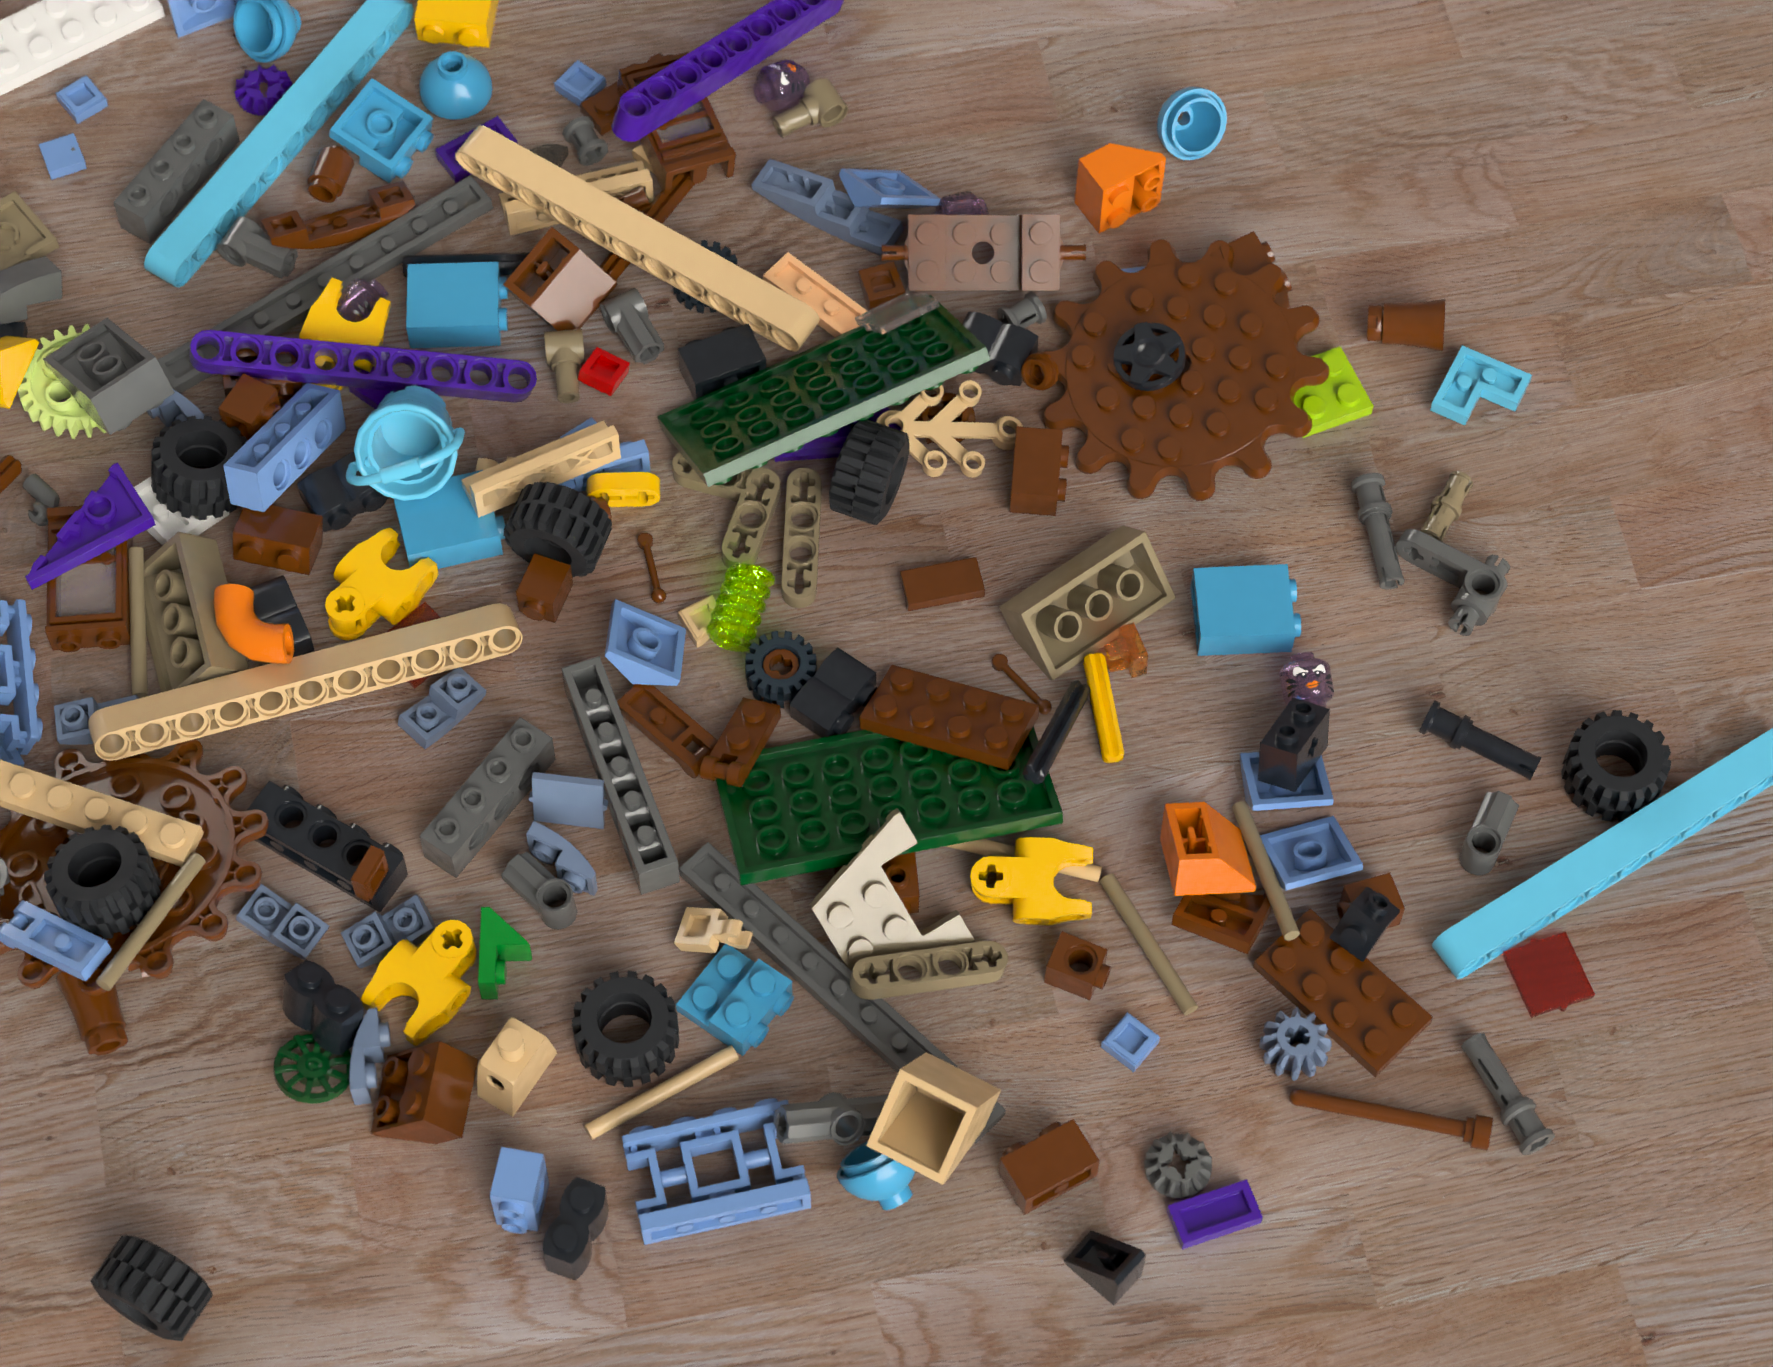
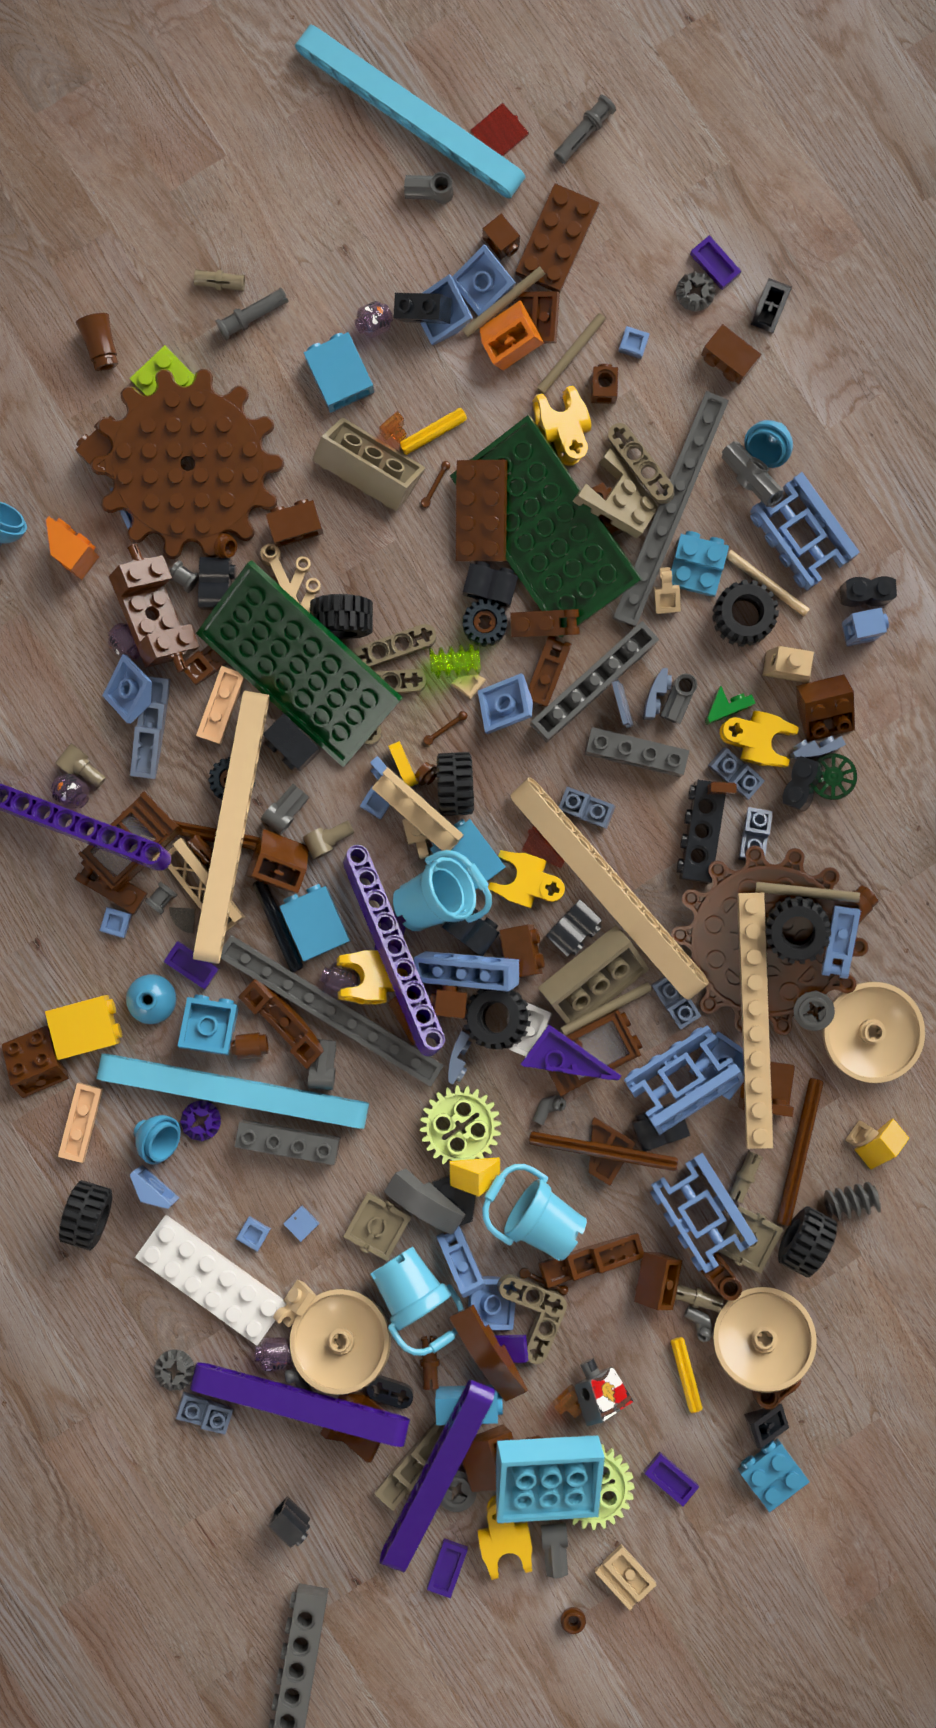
camera: 110 degrees left, 25 degrees up
dark grey slope [43,318,175,435] -> none
orange cylinder [213,584,294,664] -> none
reddish brown brick [516,553,573,623] -> none
red plate [578,347,630,396] -> none
clear piece [855,291,939,334] -> none
tan slope [866,1052,1001,1185] -> none
reddish brown tile [900,557,985,611] -> none
black axle [1023,680,1090,784] -> none
black wheel [1113,322,1186,391] -> none
sand blue gear [1259,1007,1332,1081] -> none
reddish brown piece [1289,1089,1493,1151] -> none
black bracket [1329,887,1400,962] -> none
dark grey piece [1396,529,1510,636] -> none
black pin [1419,700,1542,780] -> none
medium azure plate [1430,345,1532,425] -> none
black tyre [1561,710,1671,822] -> none

